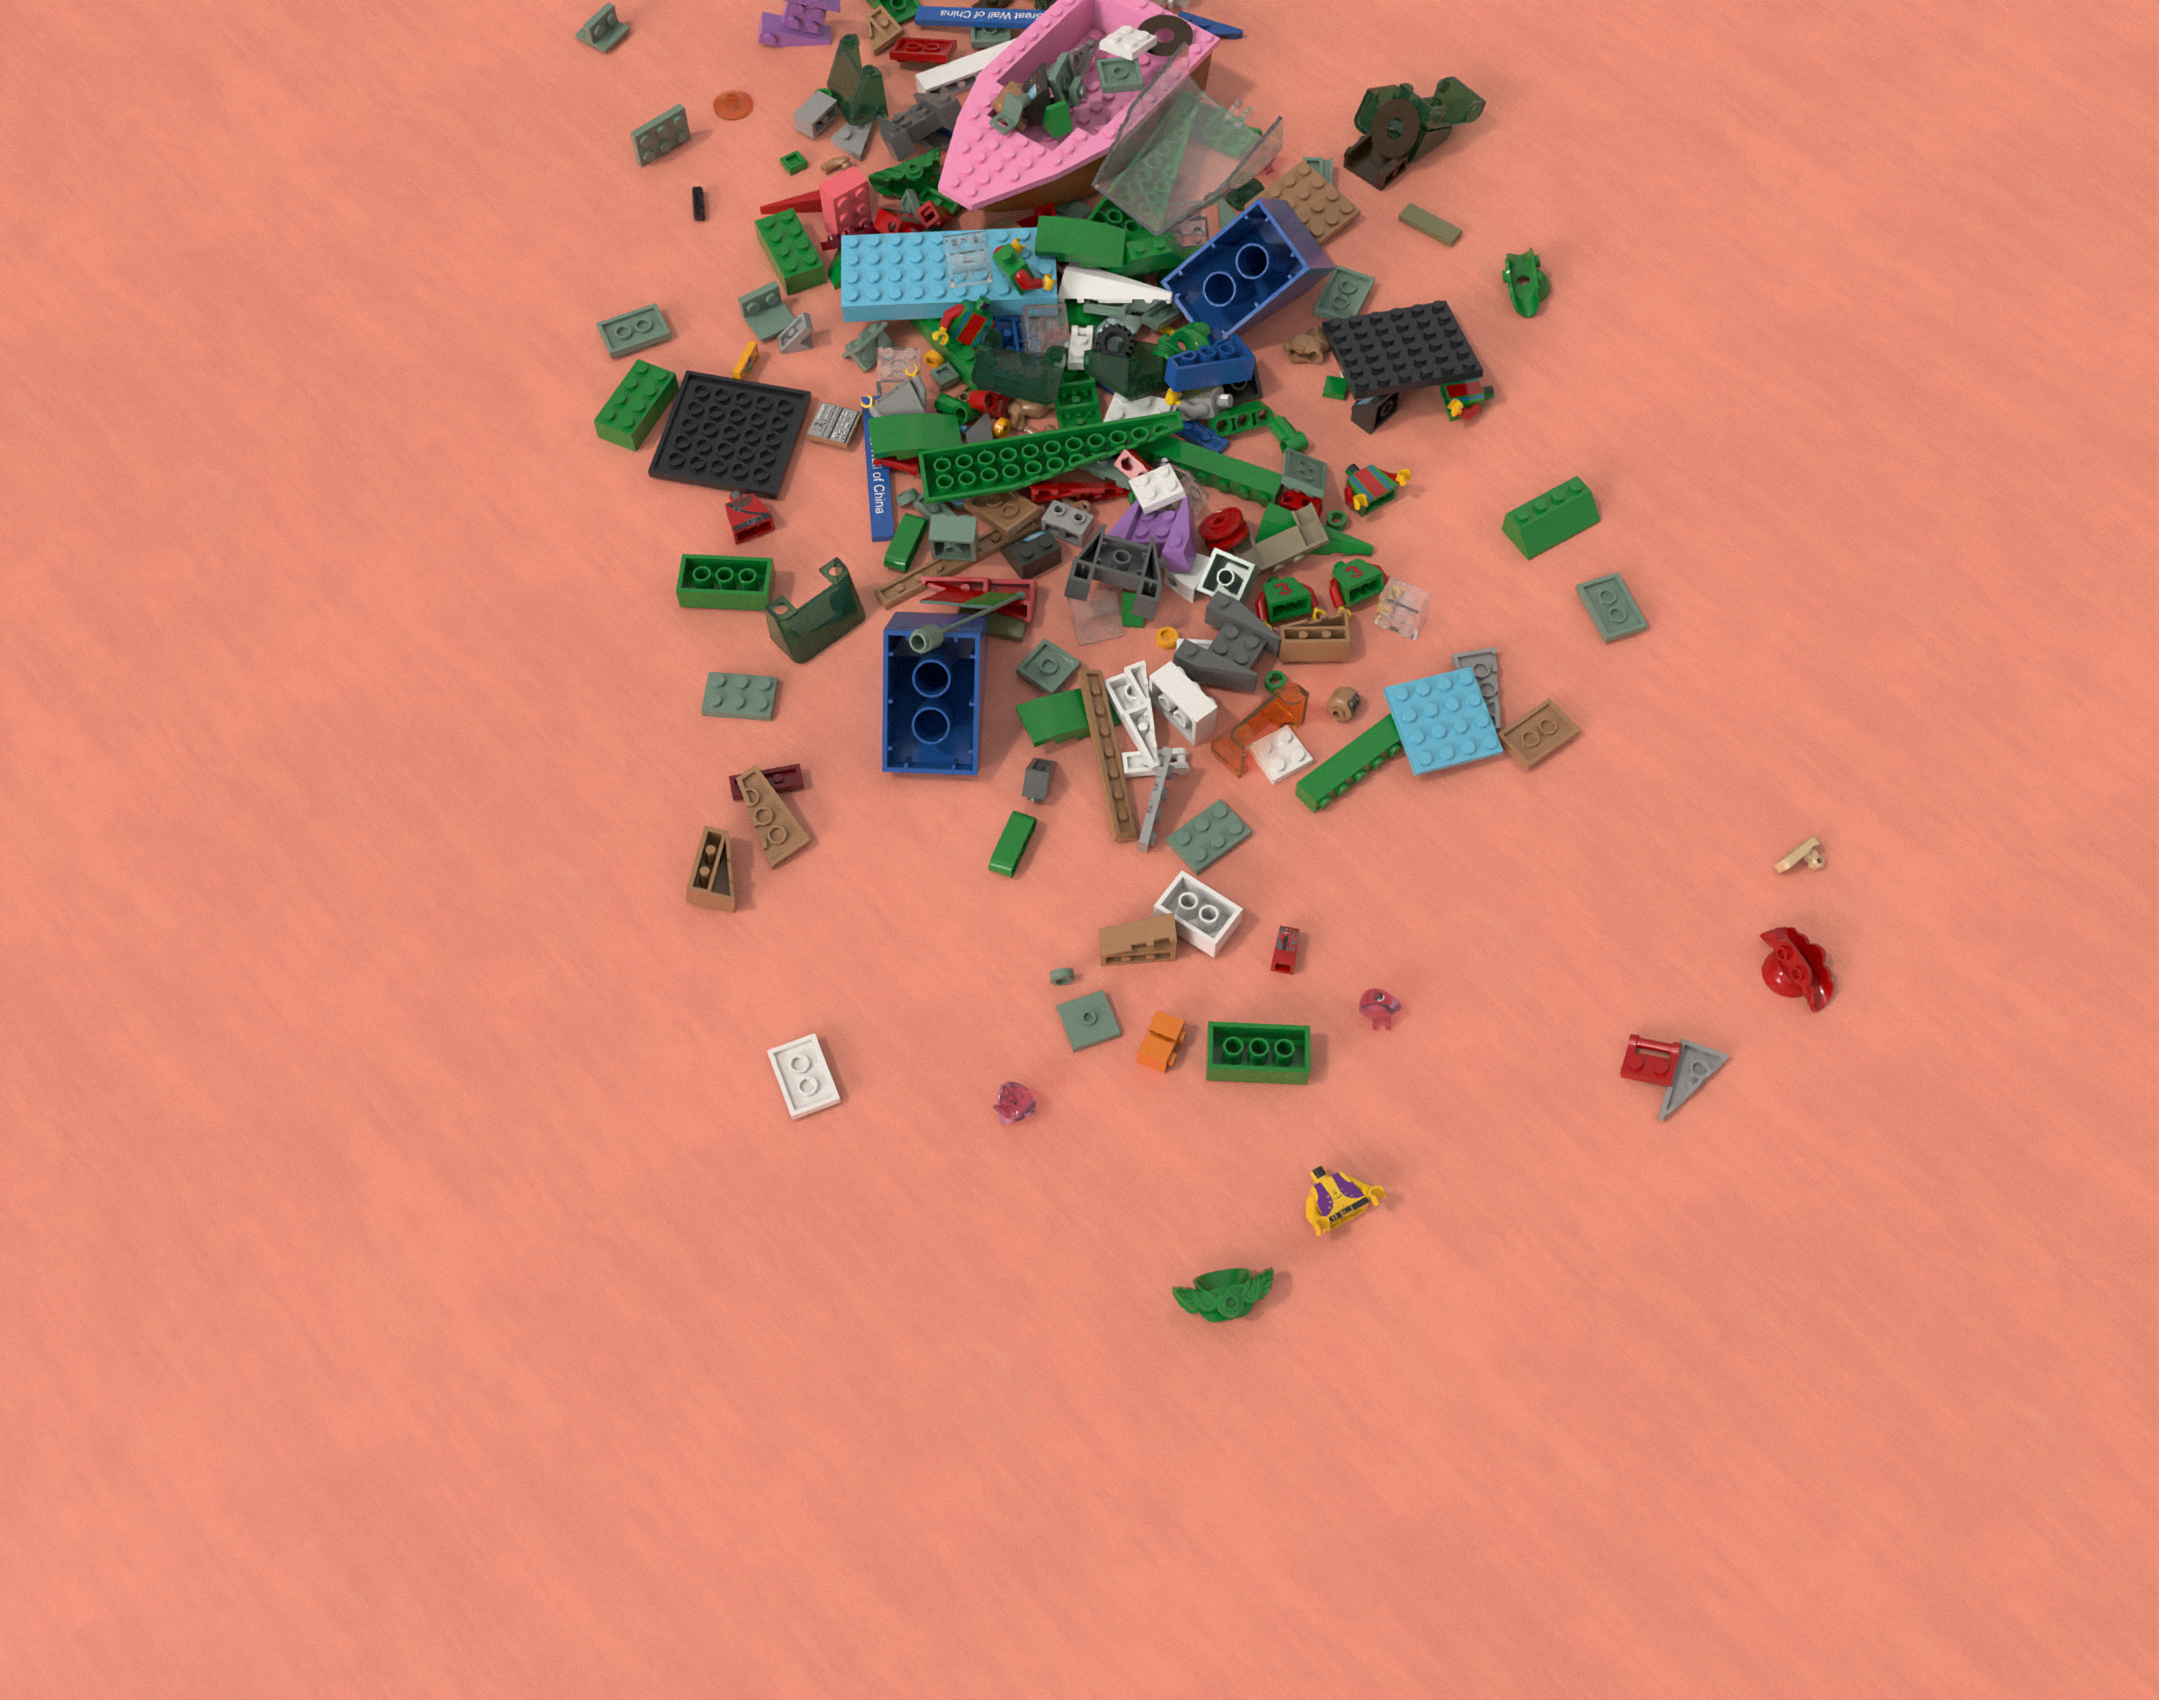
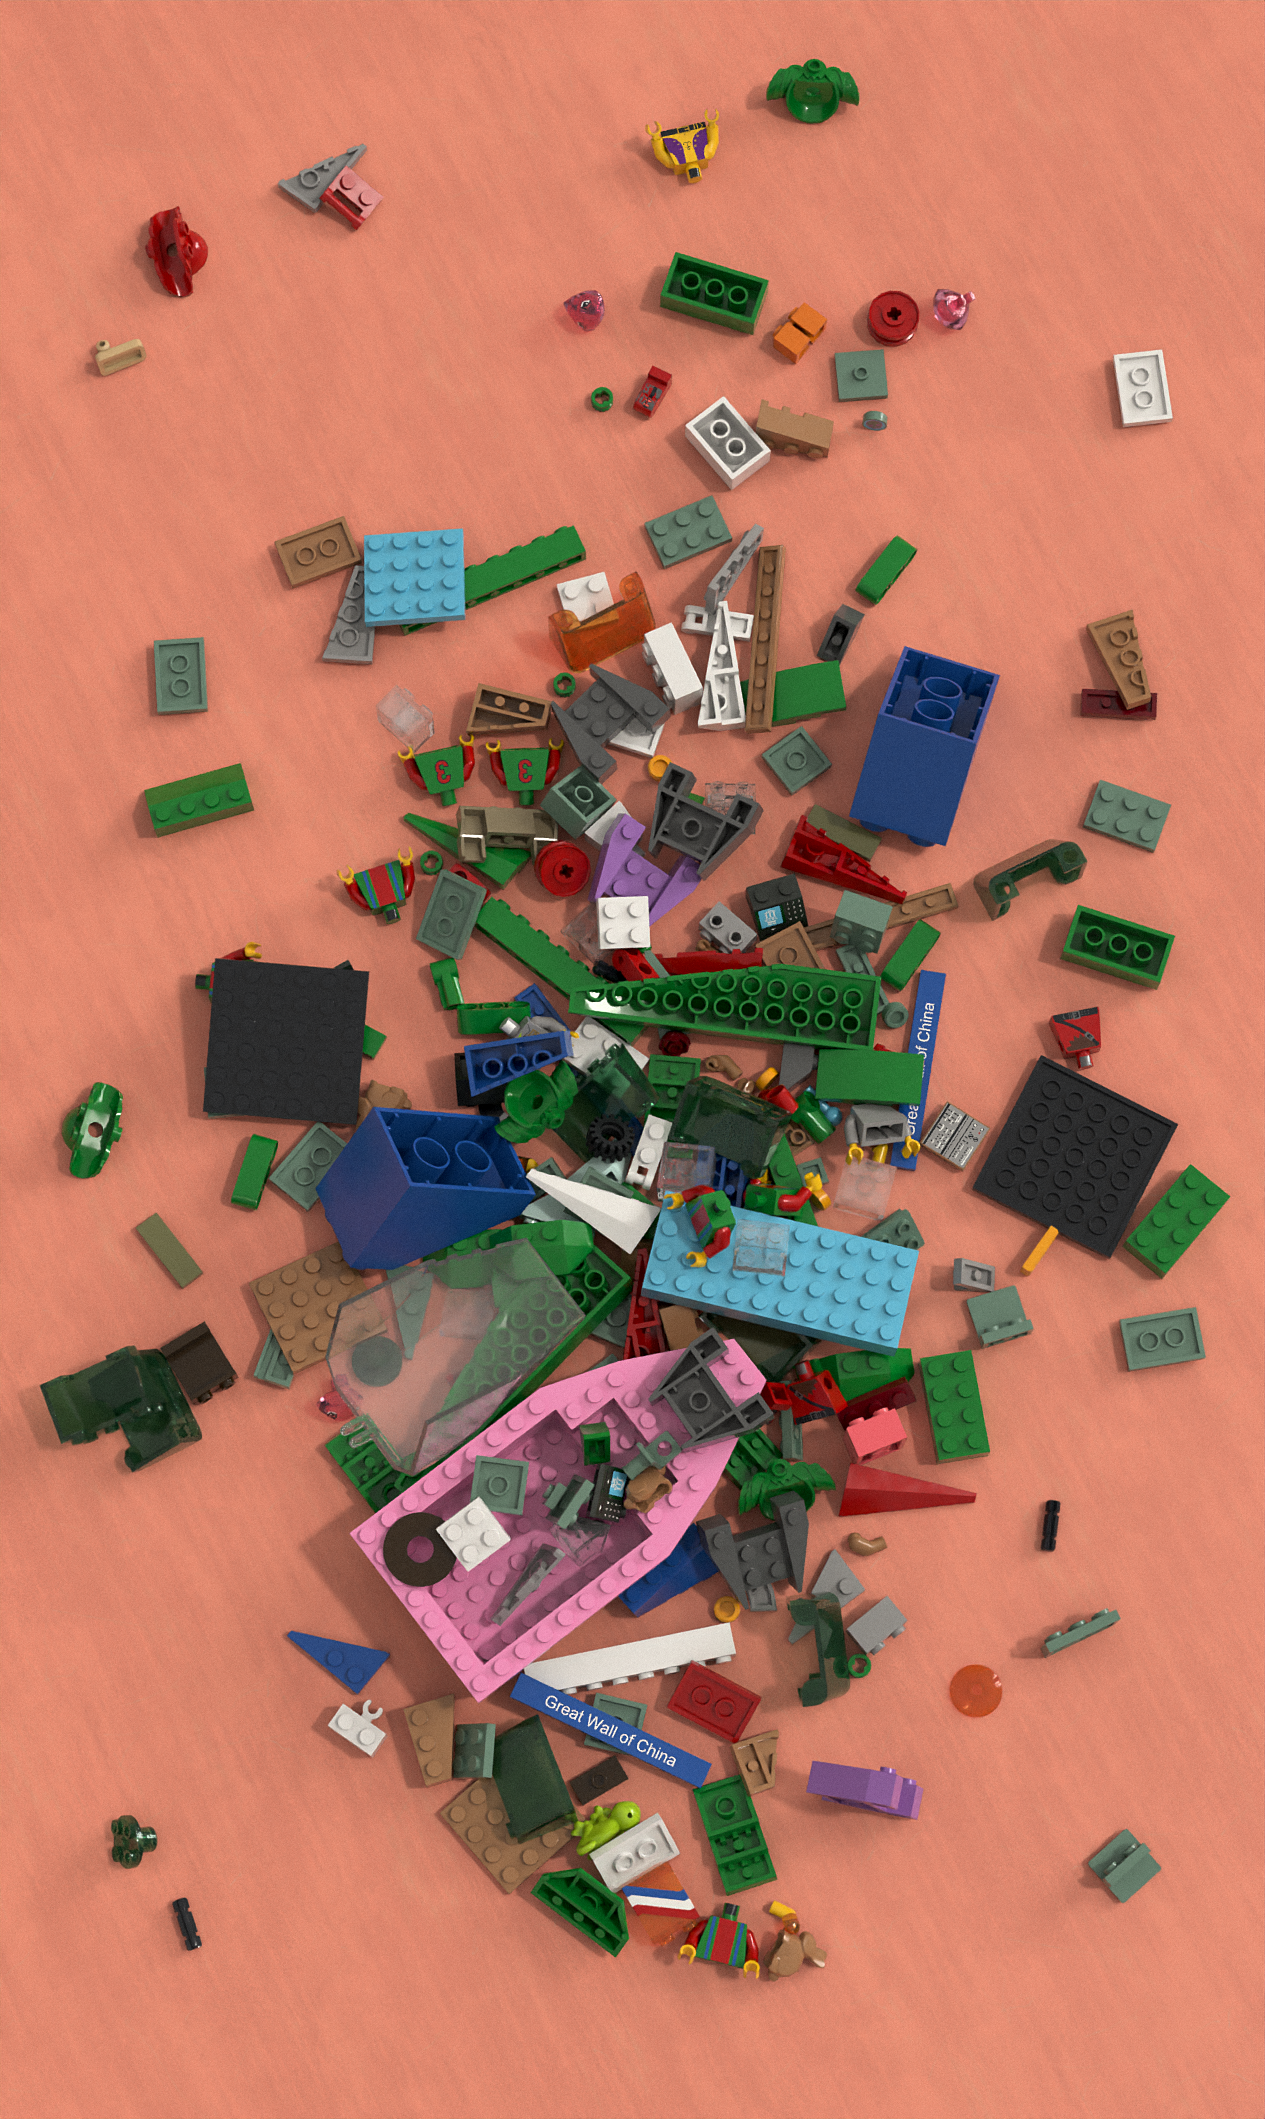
camera: 165 degrees left, 15 degrees up
medium nougat wedge [686,826,735,913] -> none
green tile [780,150,808,176] -> none
flag [909,588,1025,653] -> none
green slope [1034,216,1126,267] -> none
medium nougat head [1327,687,1361,721] -> none
dark brown sticker [1371,99,1420,158] -> none
none -> green beam [231,1134,278,1211]
none -> green bush [591,387,613,412]
none -> dark grey wedge [648,1327,775,1453]
none -> red wheel [867,290,920,347]

